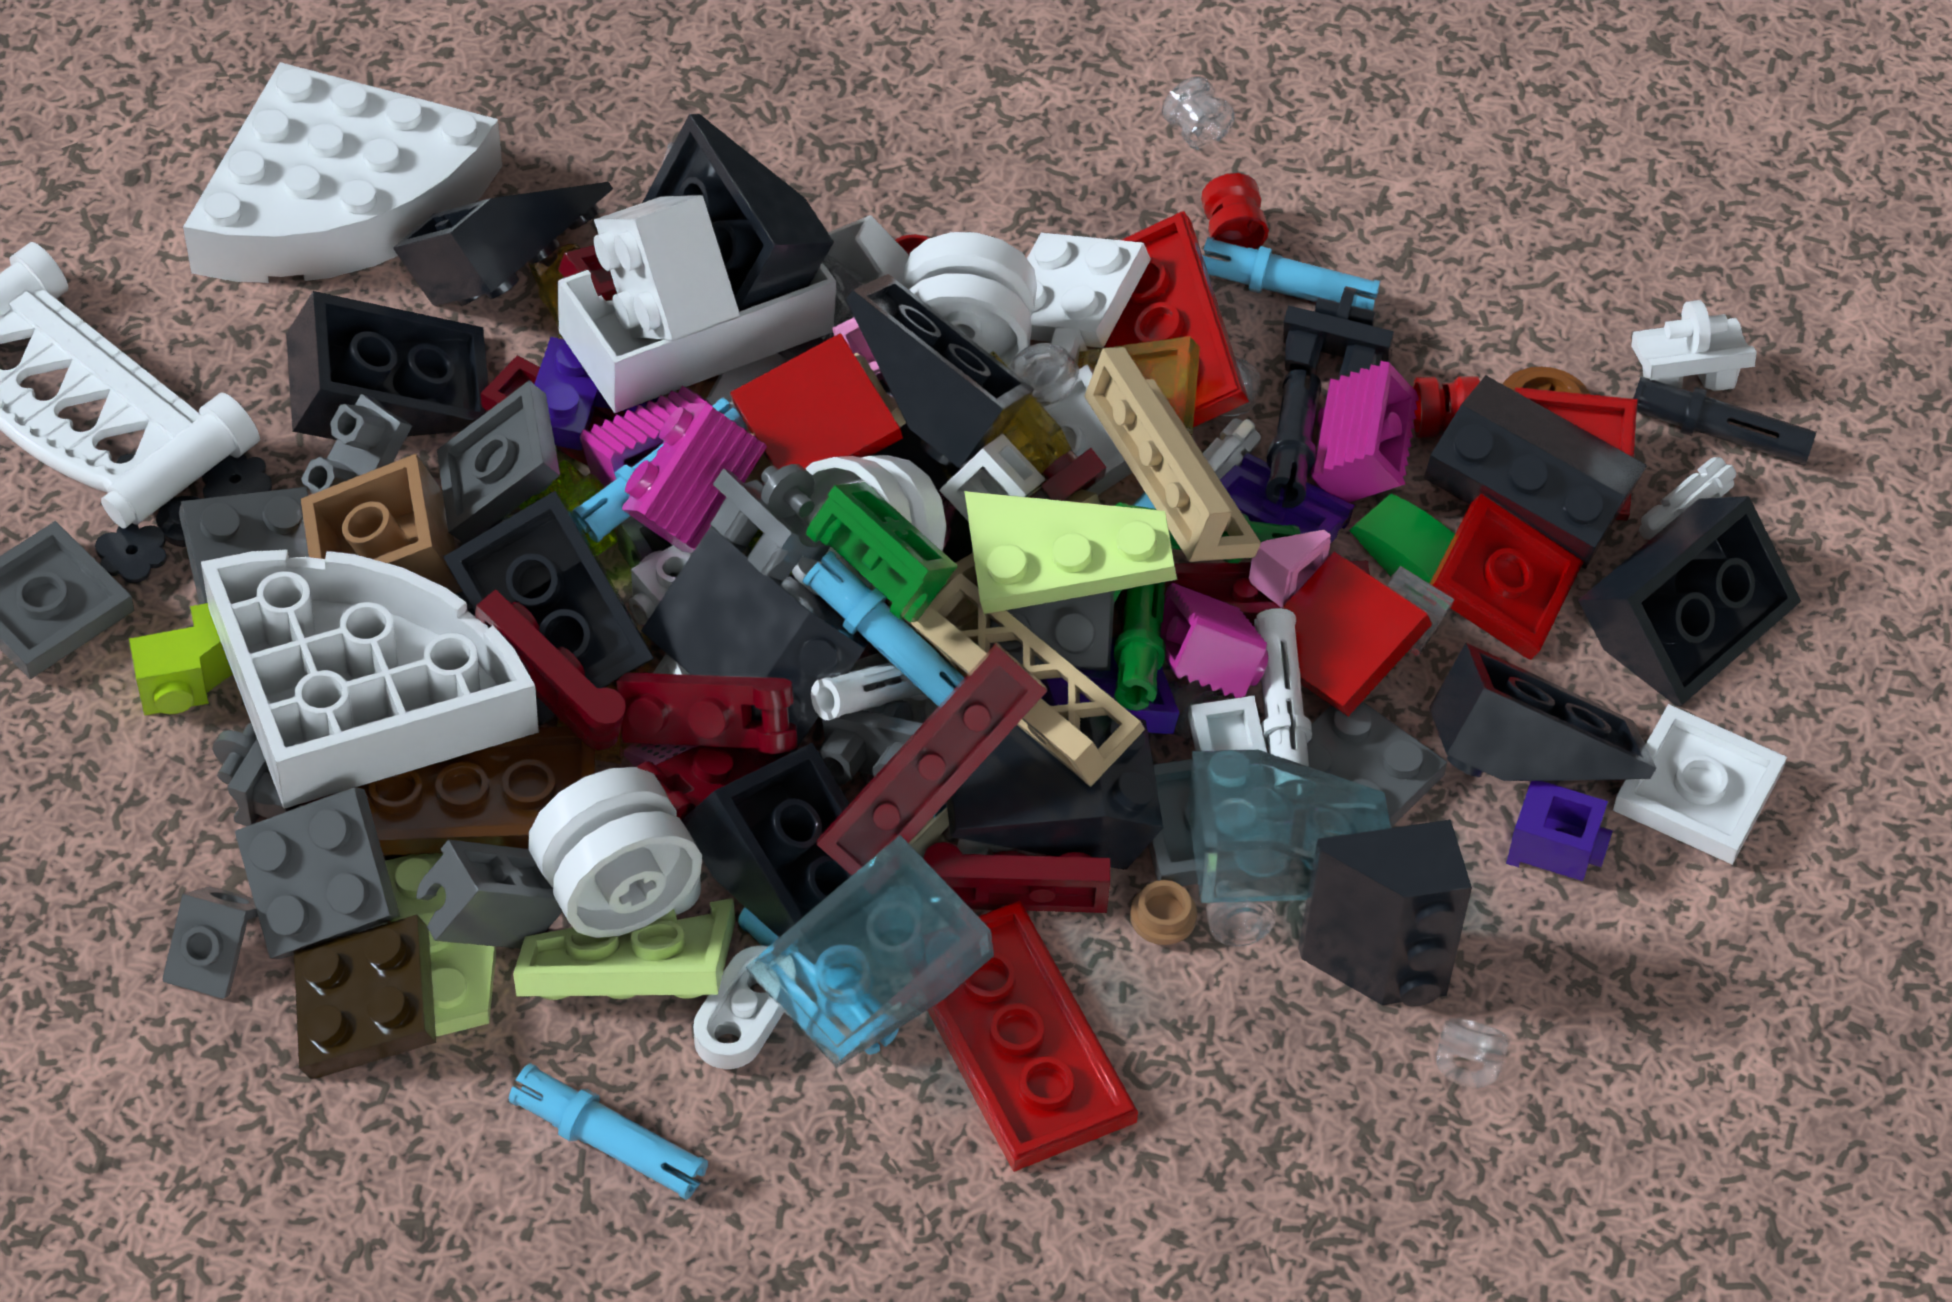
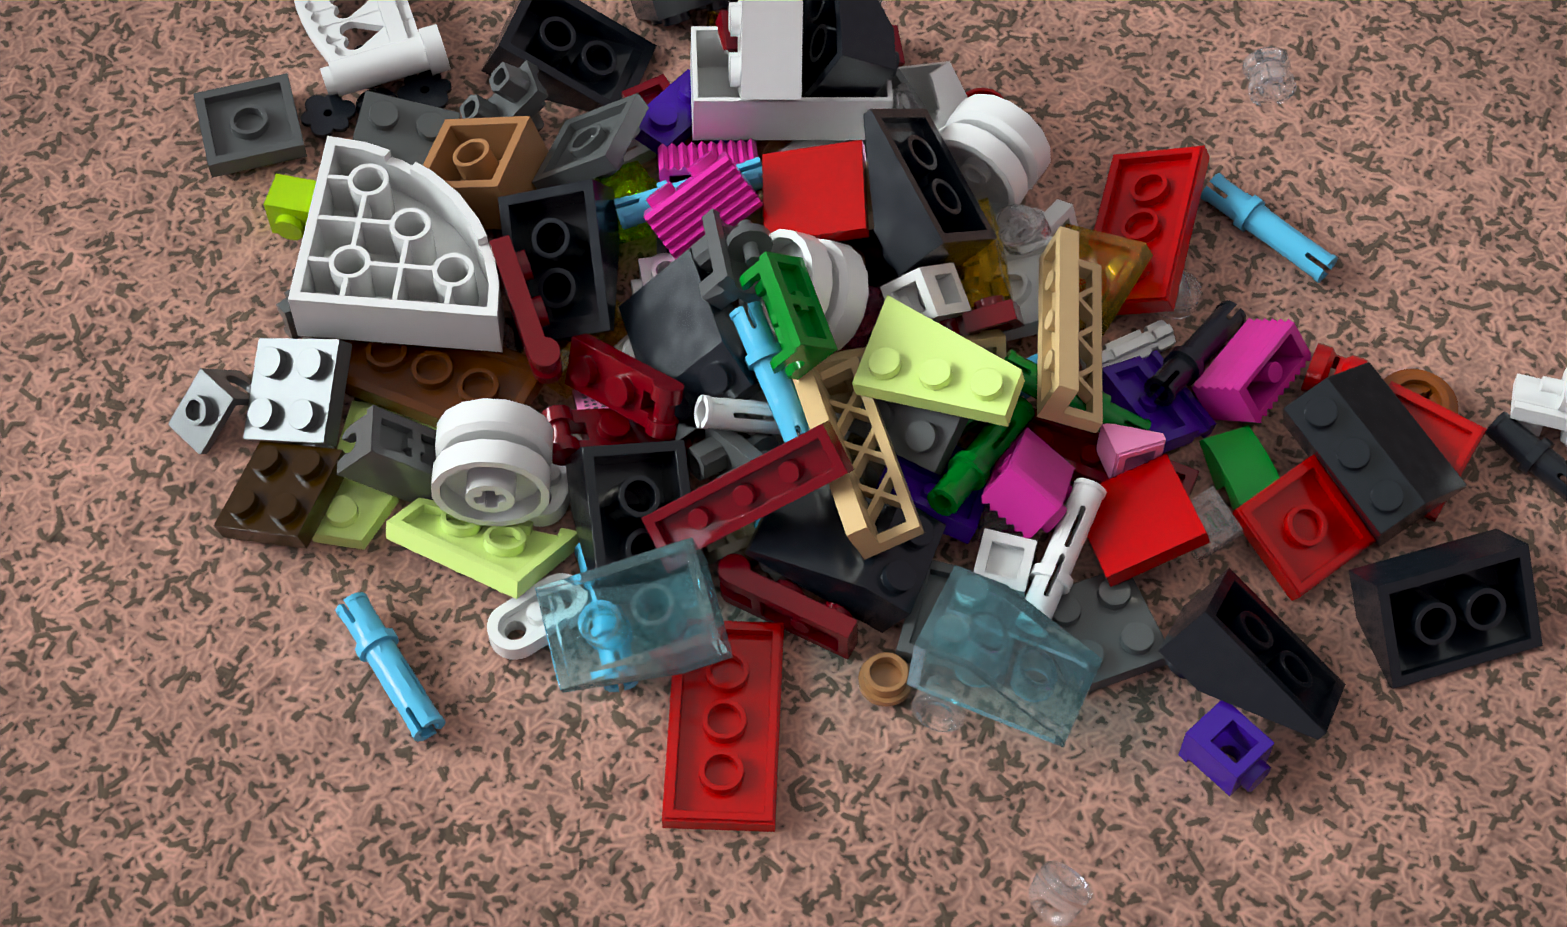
camera: 30 degrees right, 5 degrees up
white plate [1027,233,1151,348] -> none
red wheel [1201,173,1269,249] -> none
black hips [1283,286,1394,379] -> none
black slope [1298,819,1472,1006] -> none
white plate [1613,704,1787,865] -> none
white axle [1639,457,1737,540] -> none

